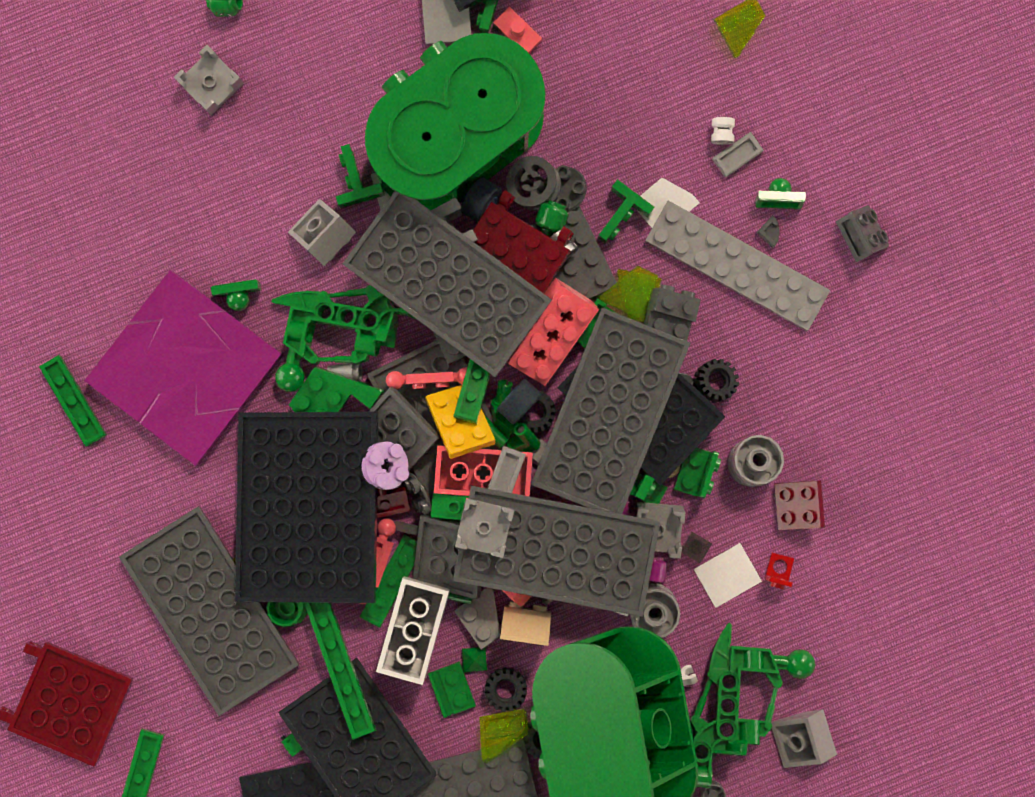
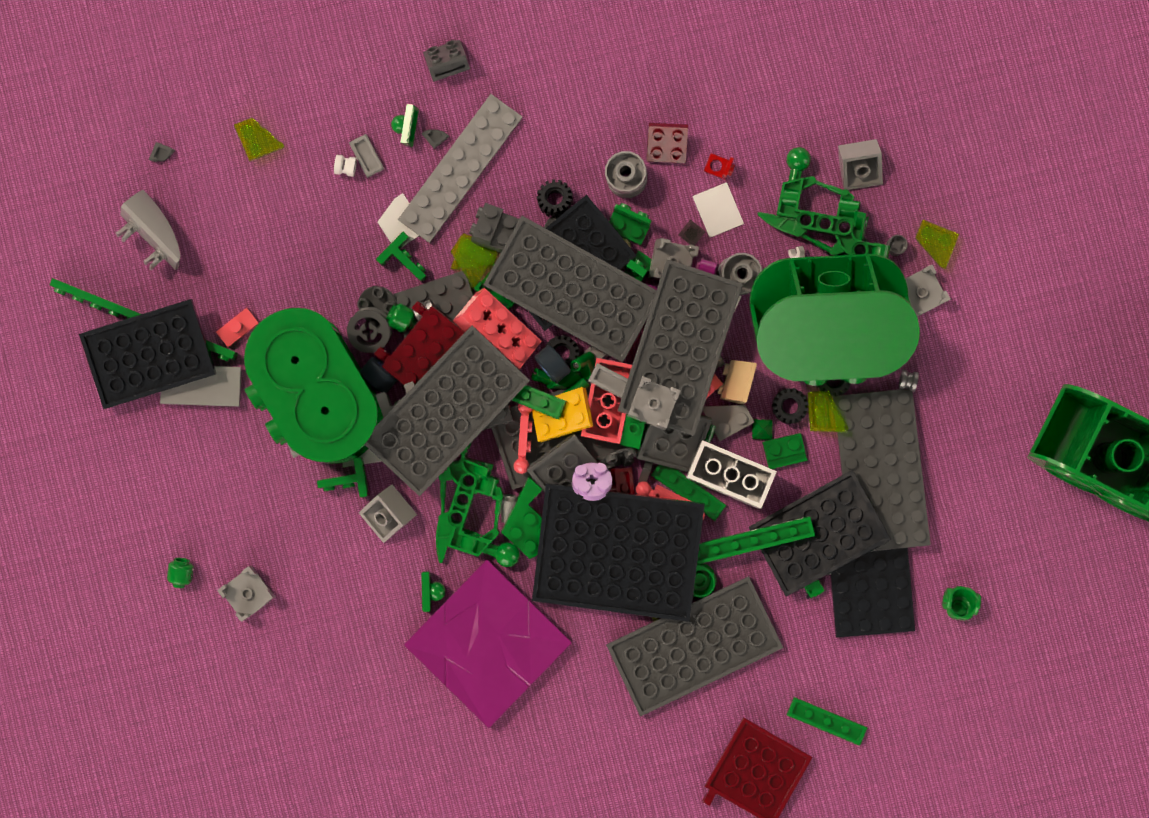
camera: 80 degrees left, 0 degrees up
green tile [39,355,107,447] -> none

